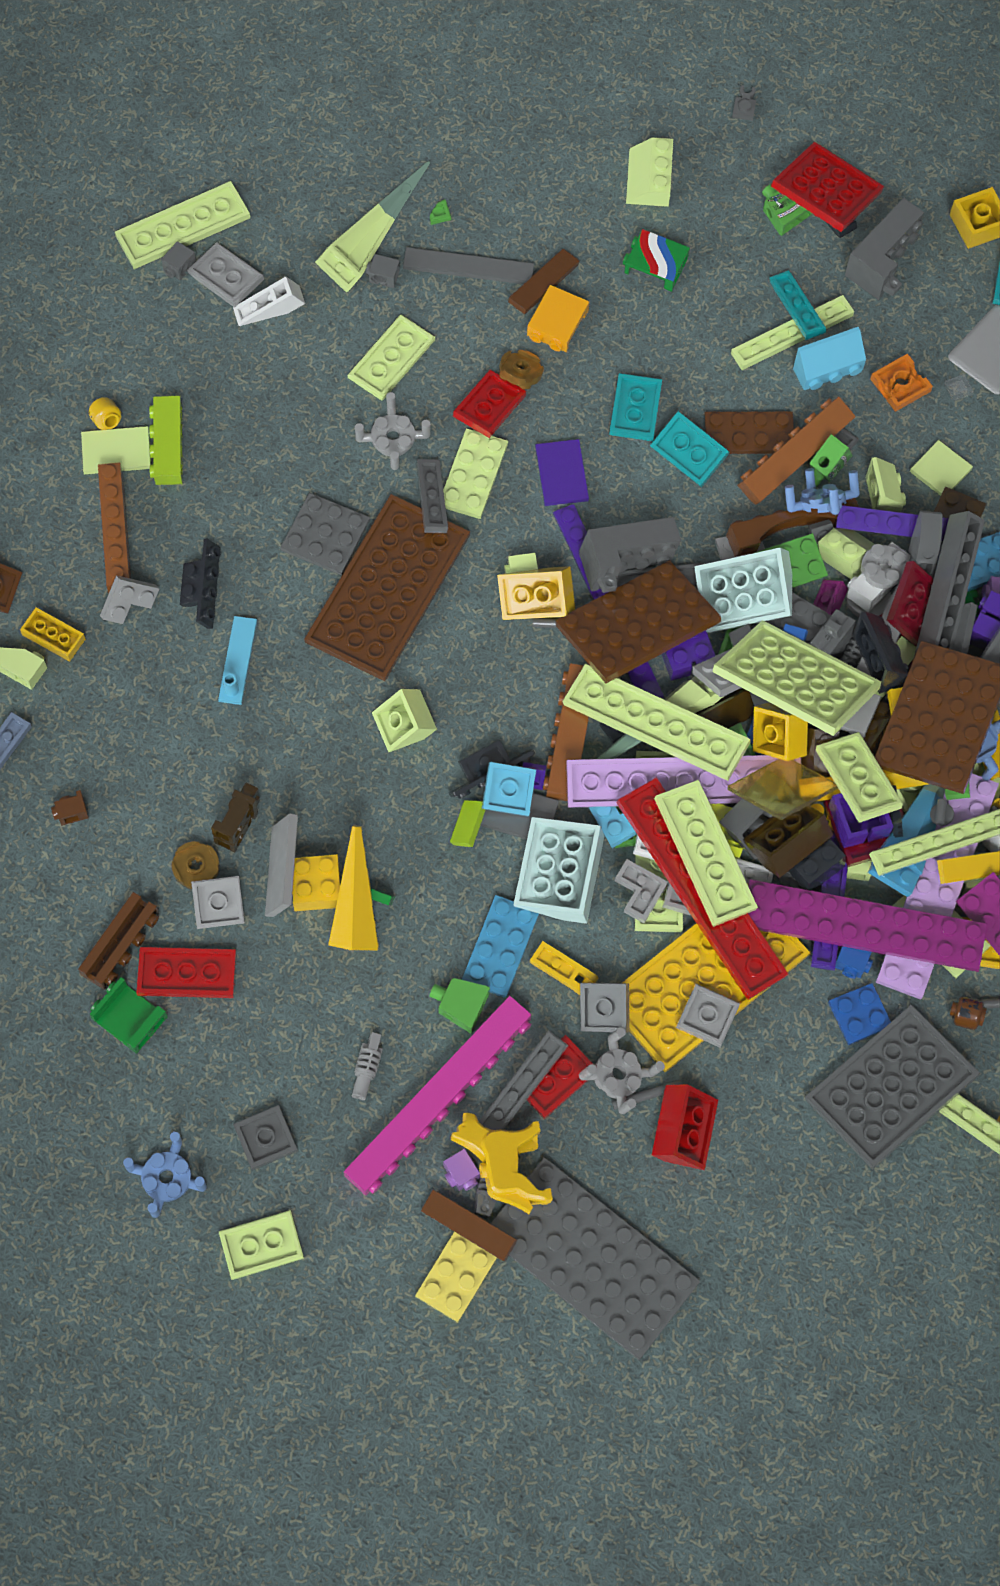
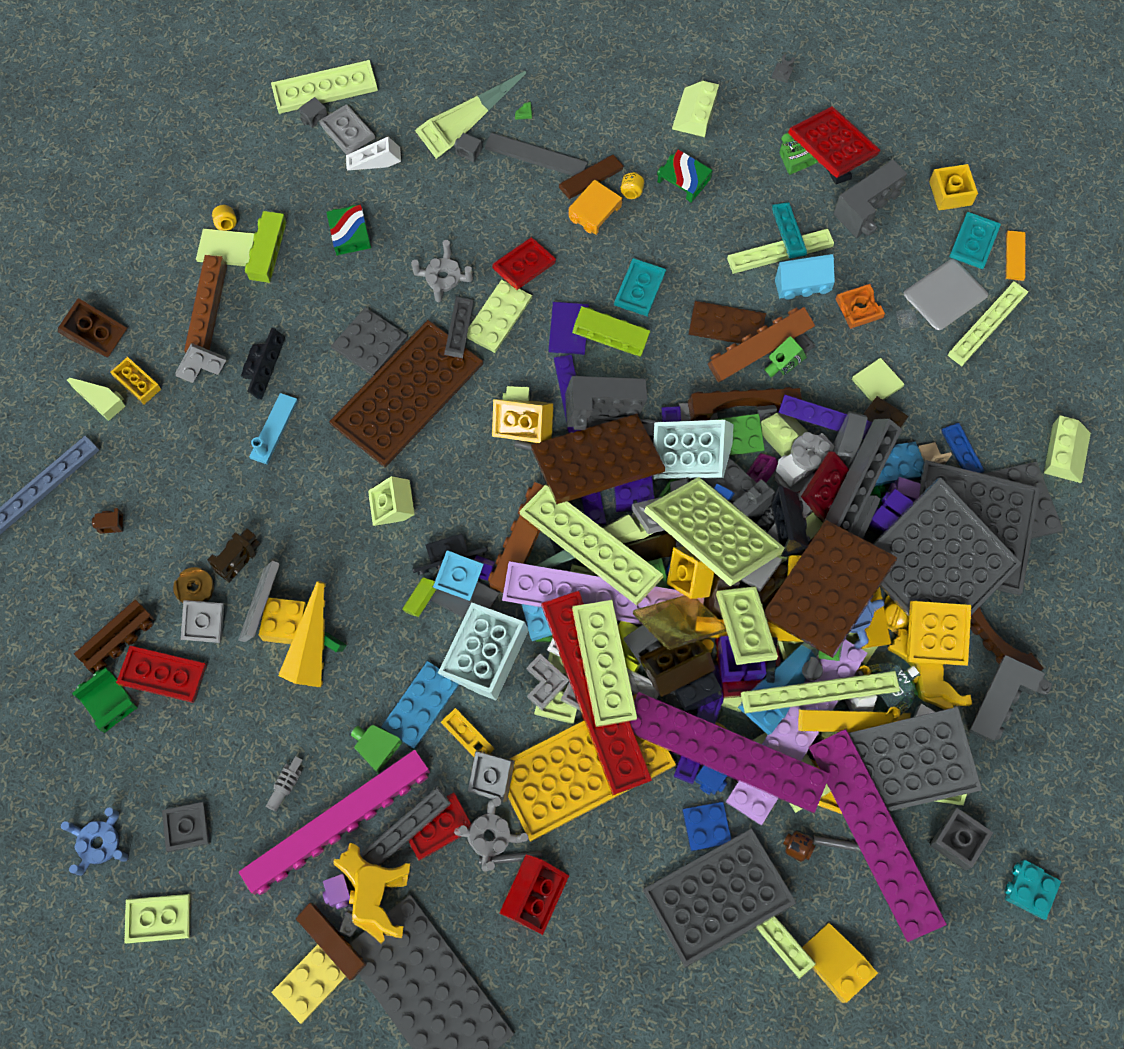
camera: 15 degrees right, 0 degrees up
yellowish green tile [348,315,435,401] -> none
pearl gold plate [499,350,544,389] -> none
teal plate [650,411,730,488] -> none
light grey tile [676,984,740,1048] -> none
medium blue plate [785,468,860,515] -> none
yellowish green slope [865,457,906,513] -> none
none -> panel [326,205,371,256]
none -> lime brick [572,306,650,357]
none -> yellow head [620,172,644,199]
none -> dark purple plate [661,407,681,422]

